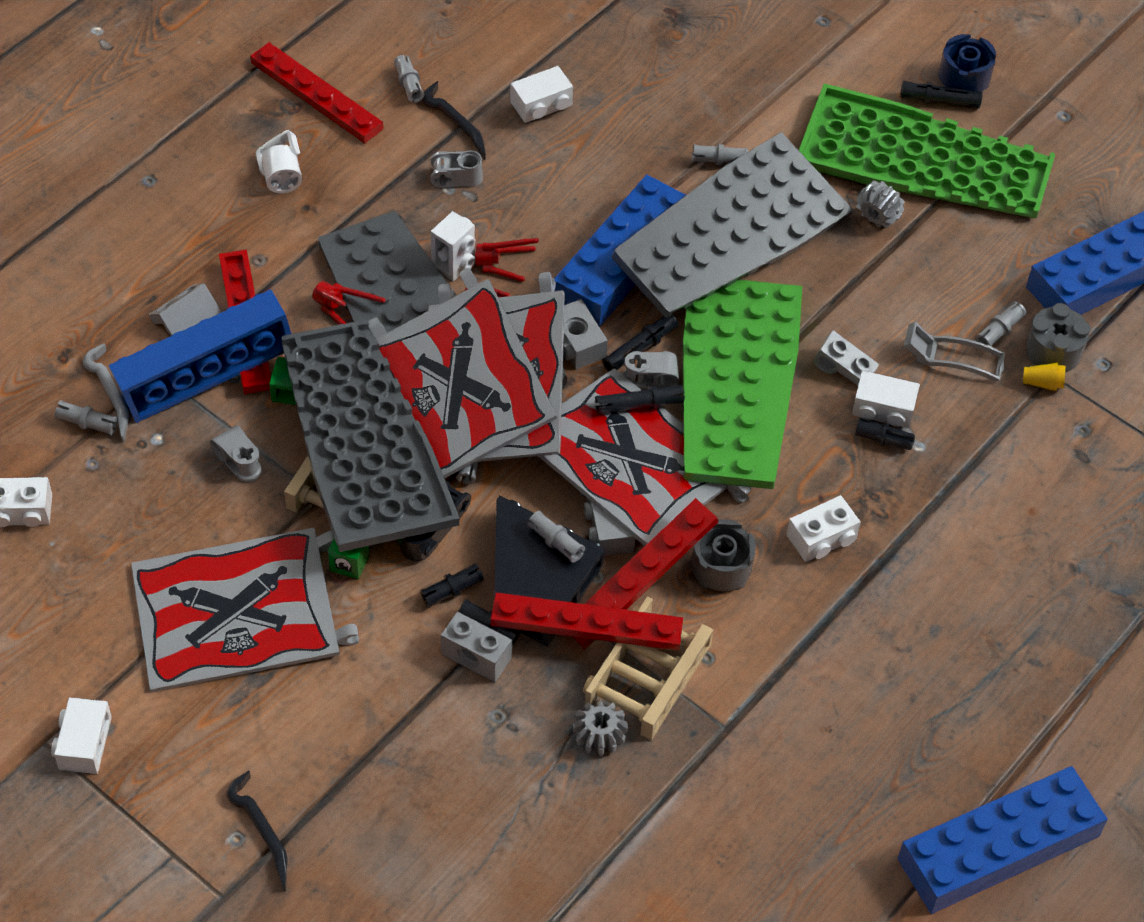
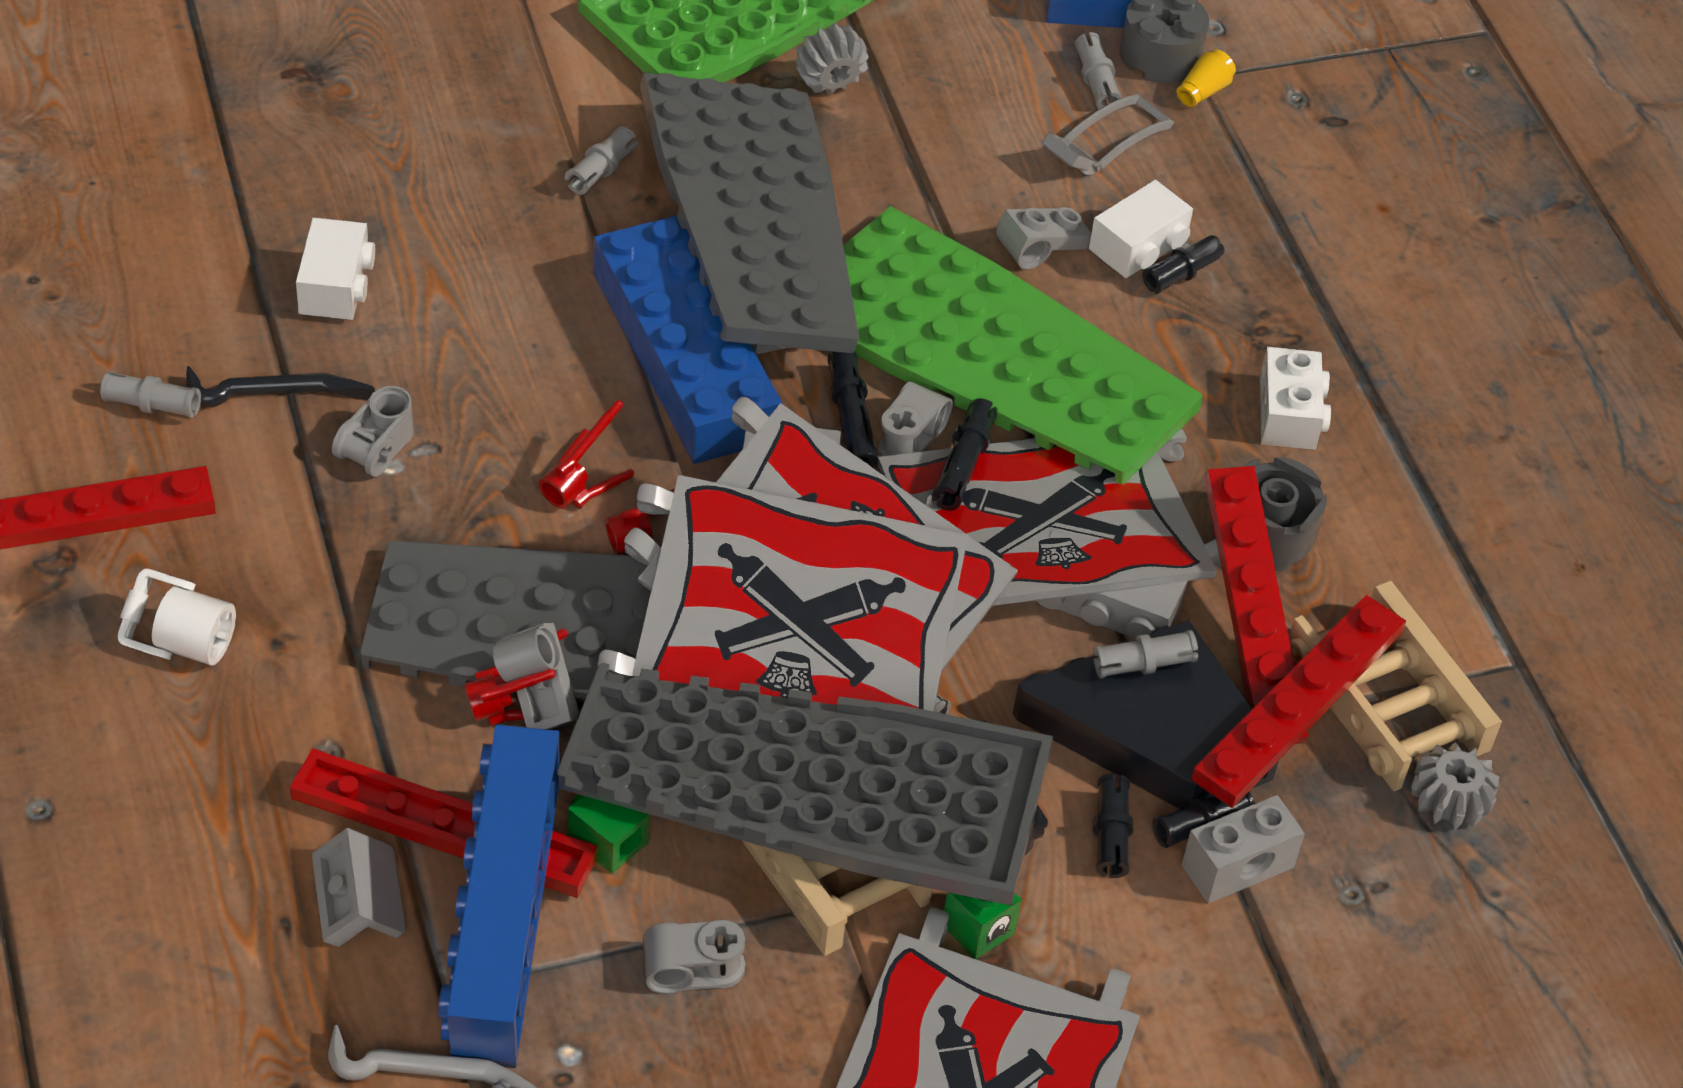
camera: 60 degrees left, 5 degrees down
white brick [431,211,475,281] -> none
none -> light grey plate [493,623,580,730]

